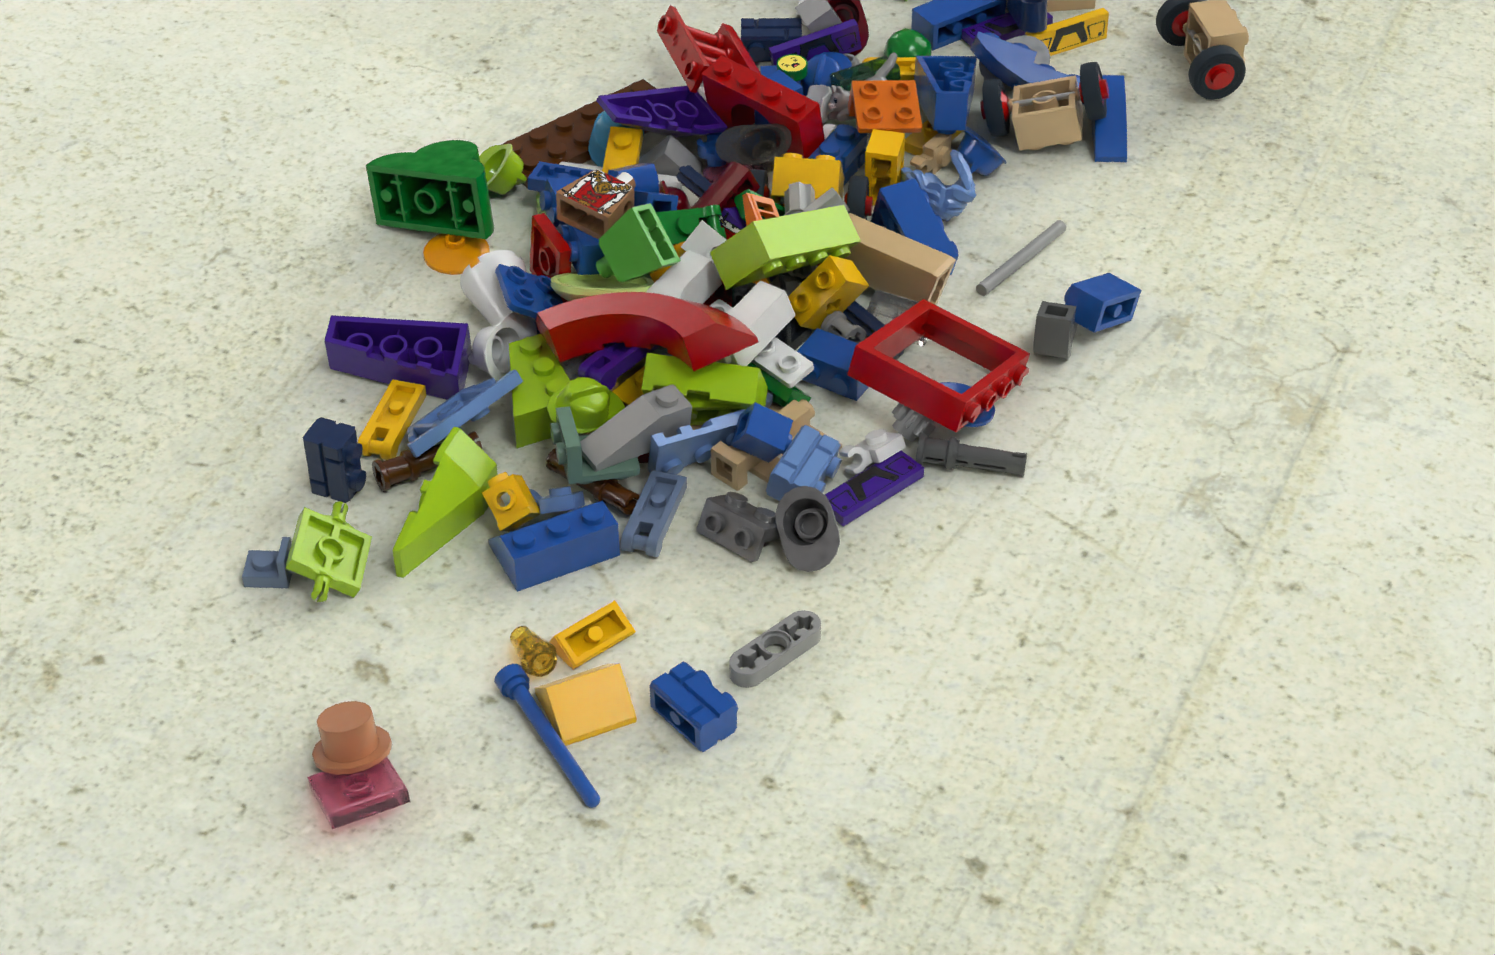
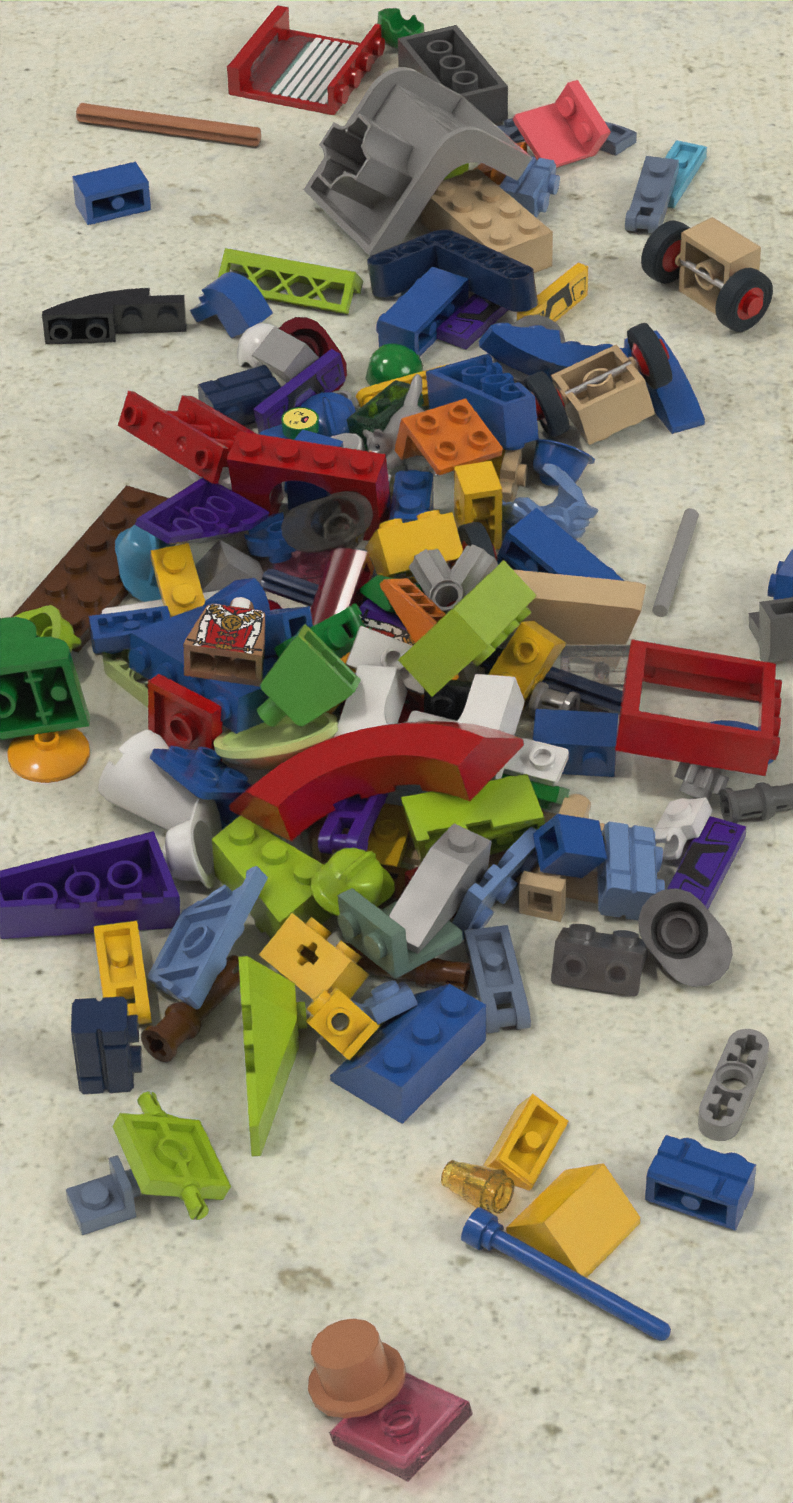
camera: 25 degrees left, 0 degrees up
none -> yellow brick [259,913,370,1017]

